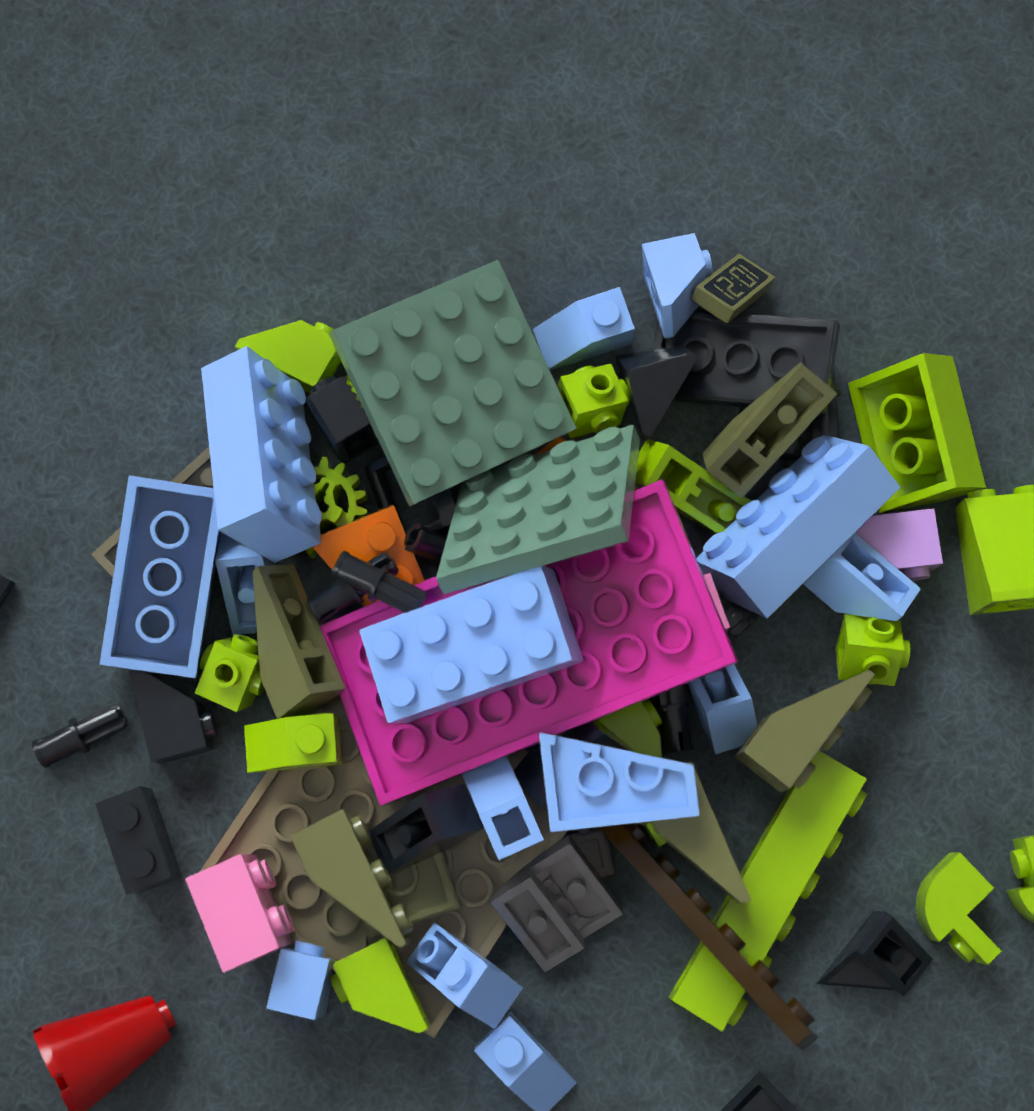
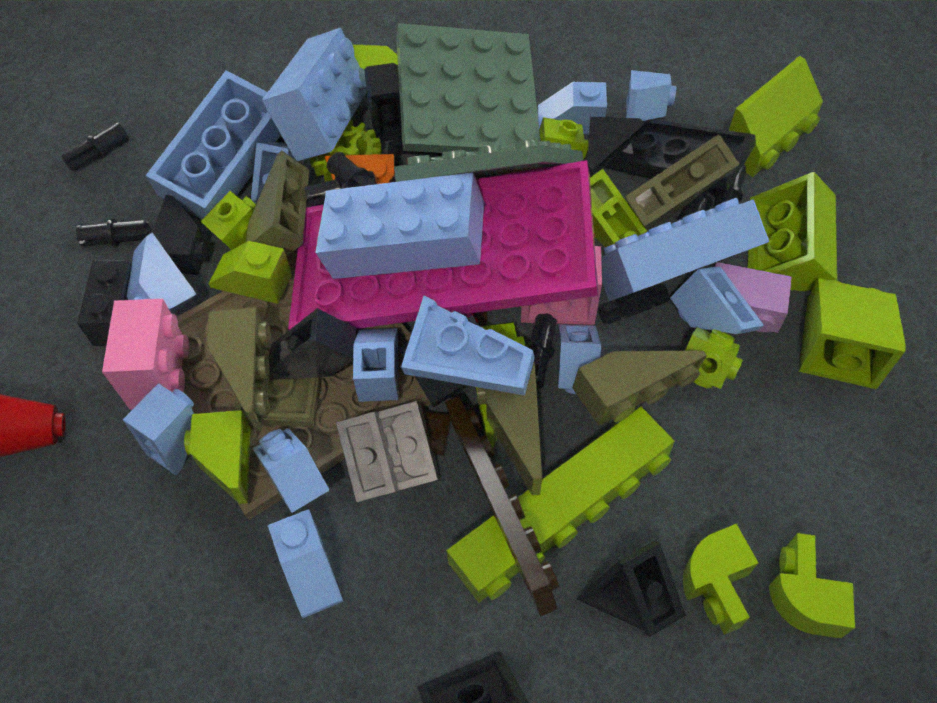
camera: 20 degrees right, 20 degrees down
tile [691,254,776,323] -> none
none -> light blue slope [126,233,197,314]
none -> lime slope [729,56,823,177]

